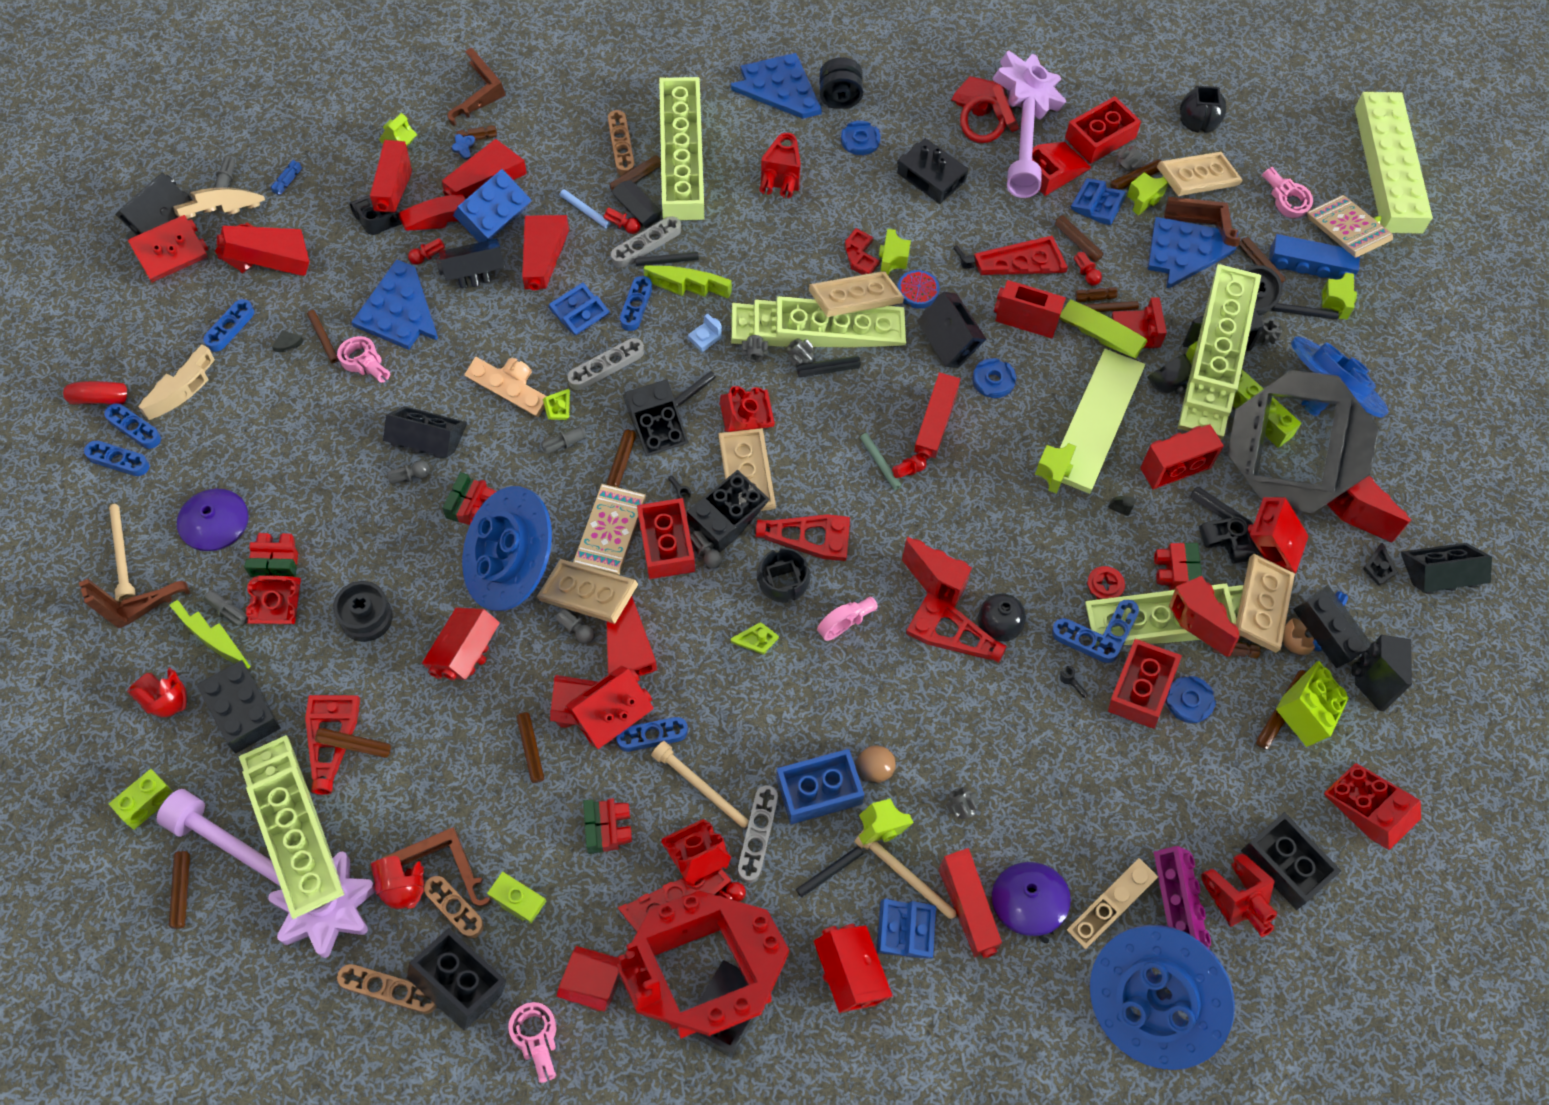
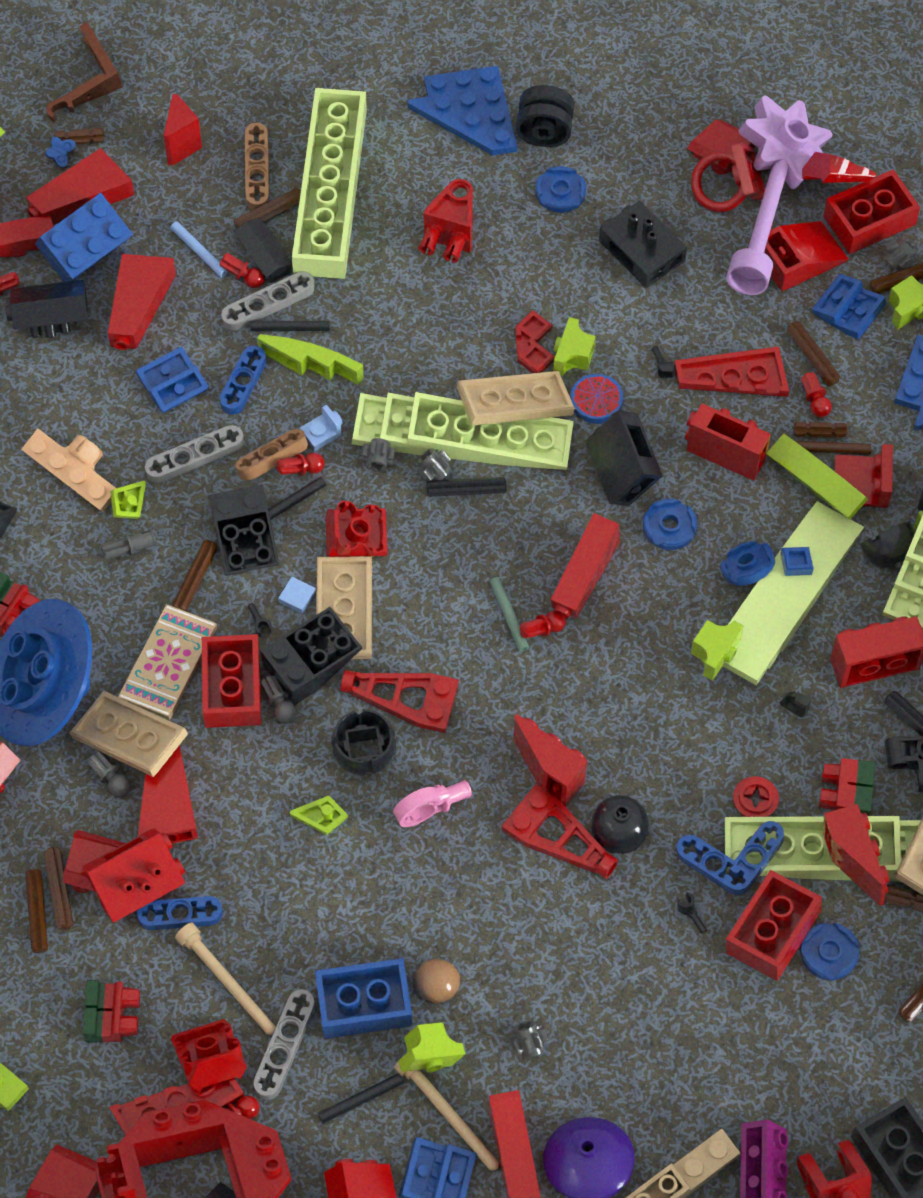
camera: 10 degrees right, 0 degrees up
none -> reddish brown axle [44,847,74,930]
none -> red slope [163,94,202,166]
none -> medium nougat beam [235,429,308,481]
none -> red axle [277,453,325,476]
none -> light blue tile [278,577,316,614]
none -> blue tile [721,541,775,586]
none -> blue tile [780,547,814,576]
none -> red slope [802,152,876,183]

